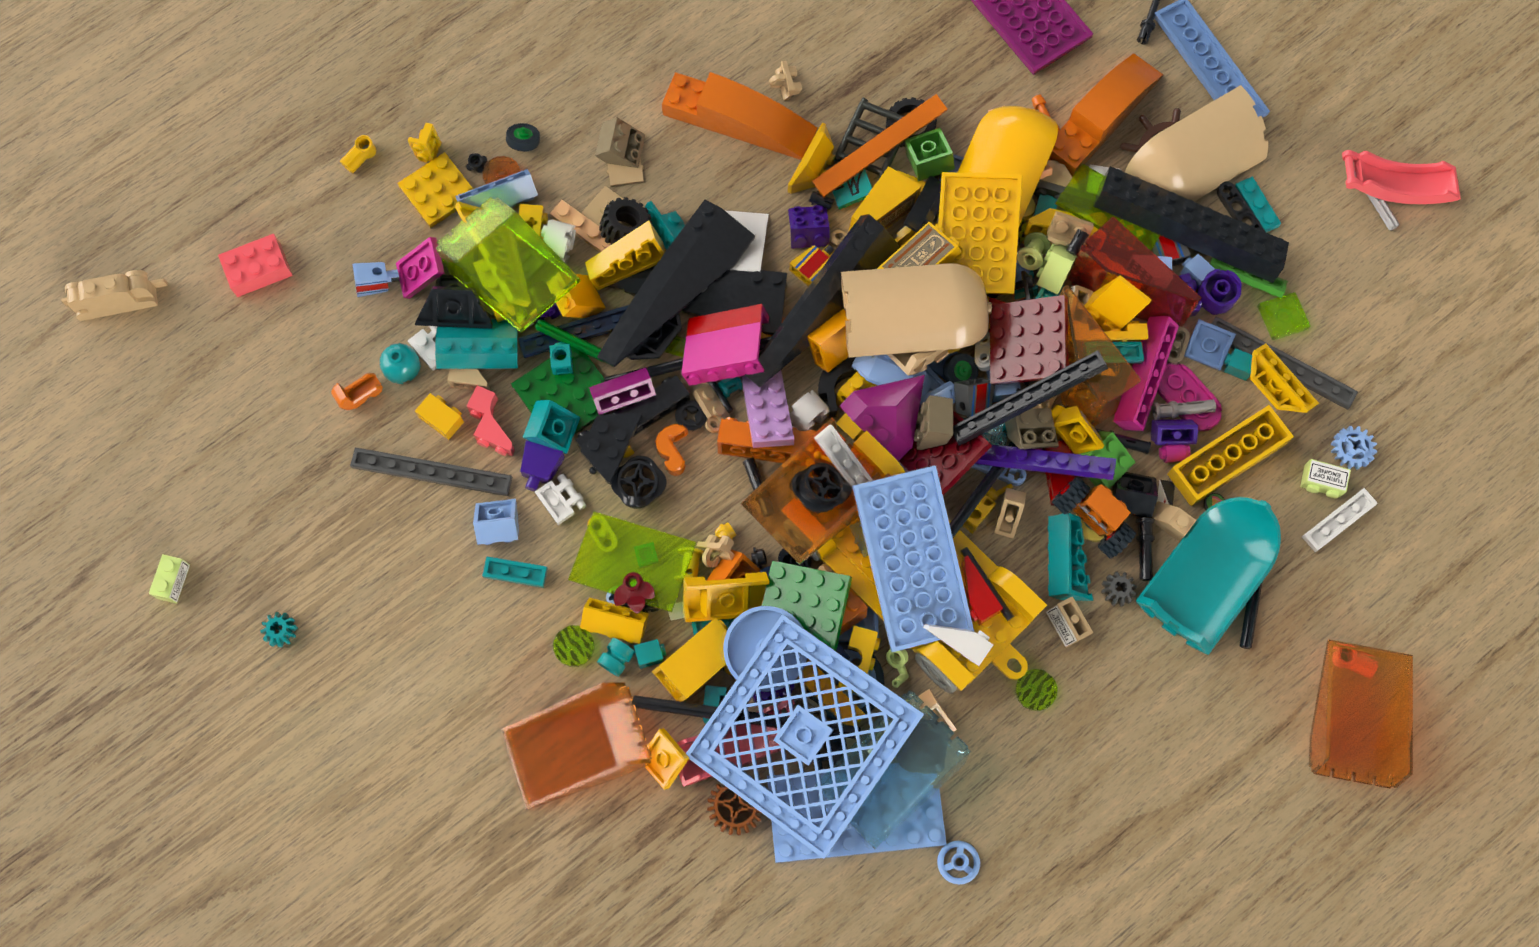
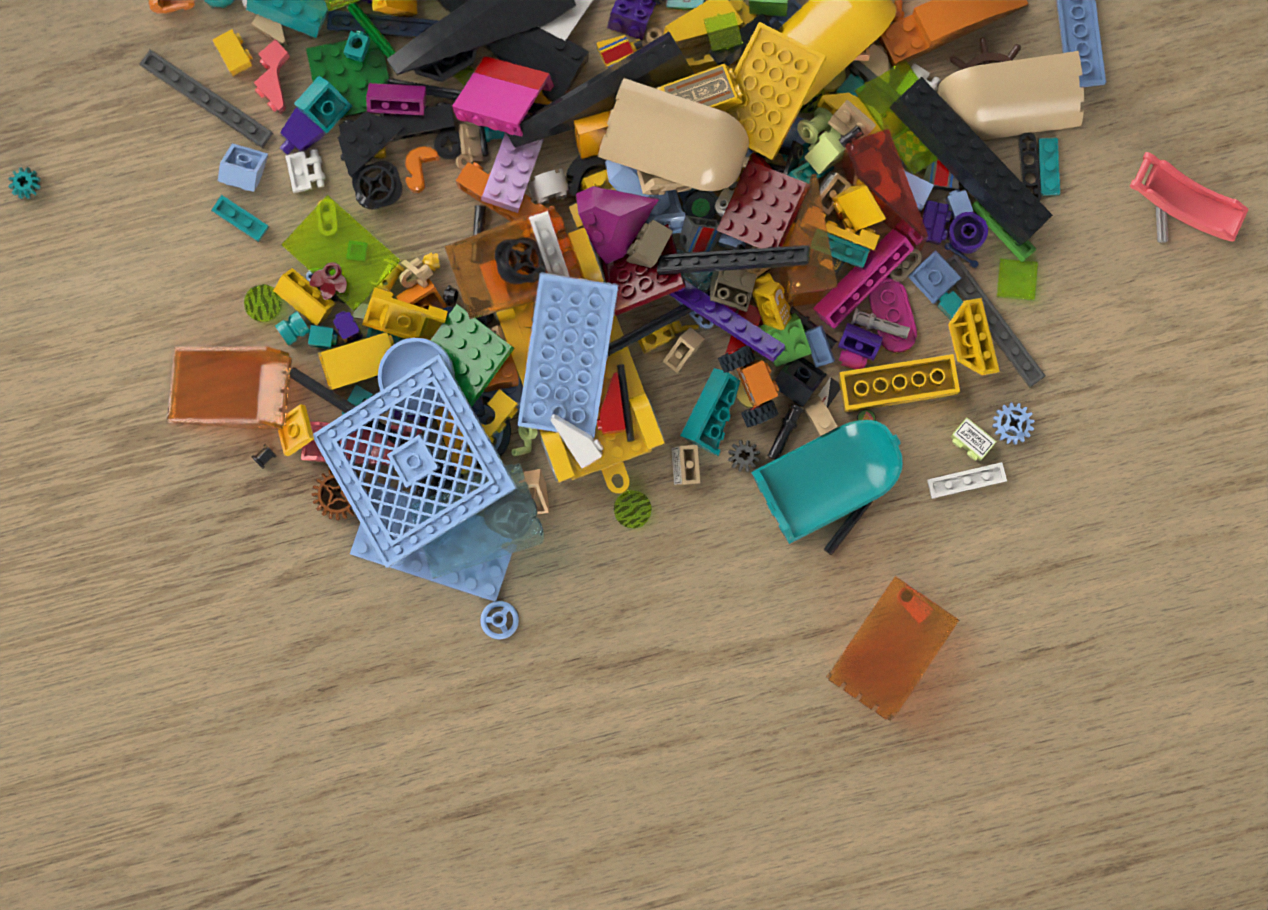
camera: 30 degrees right, 10 degrees up
none -> black bush [251,444,277,469]
none -> dark purple brick [333,311,363,344]
none -> clear neon green piece [704,12,743,51]
none -> medium blue tile [804,325,835,368]
none -> dark blue hinge [944,243,978,268]

